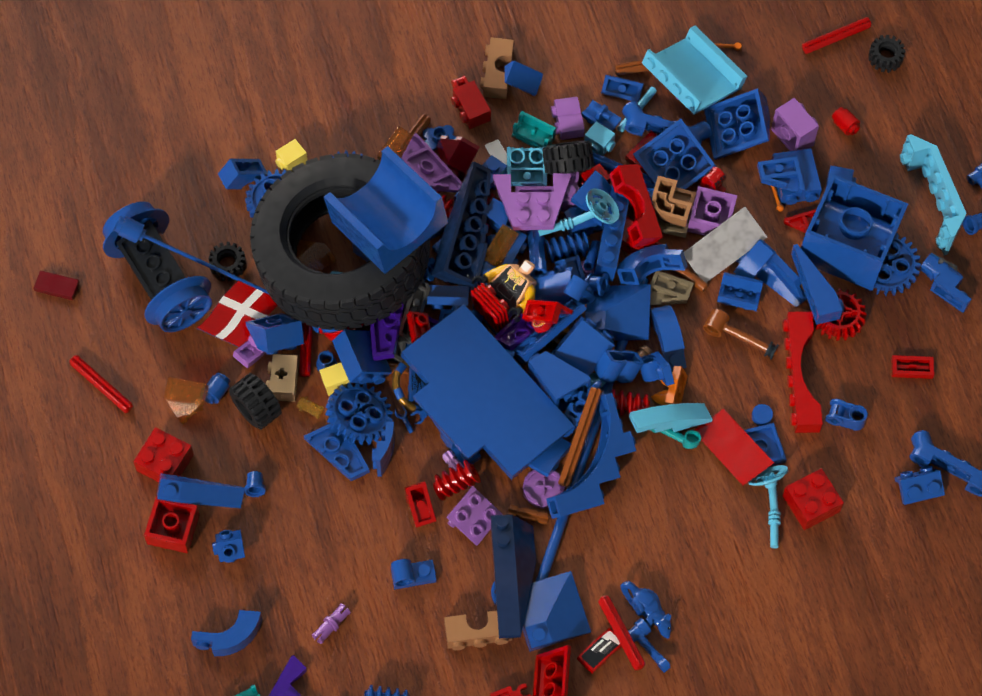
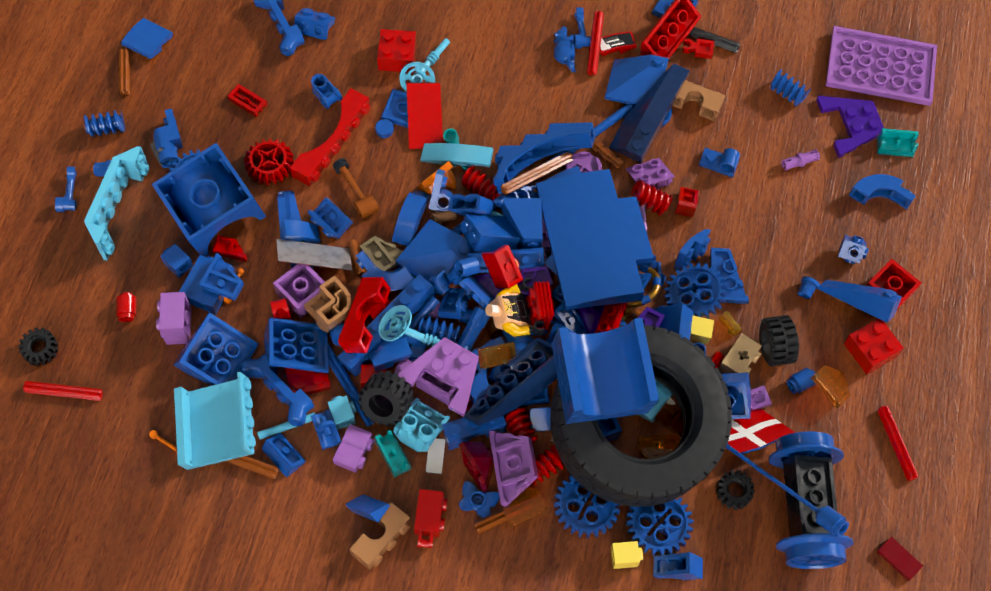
camera: 150 degrees left, 0 degrees up
blue slope [791,244,844,325] -> none

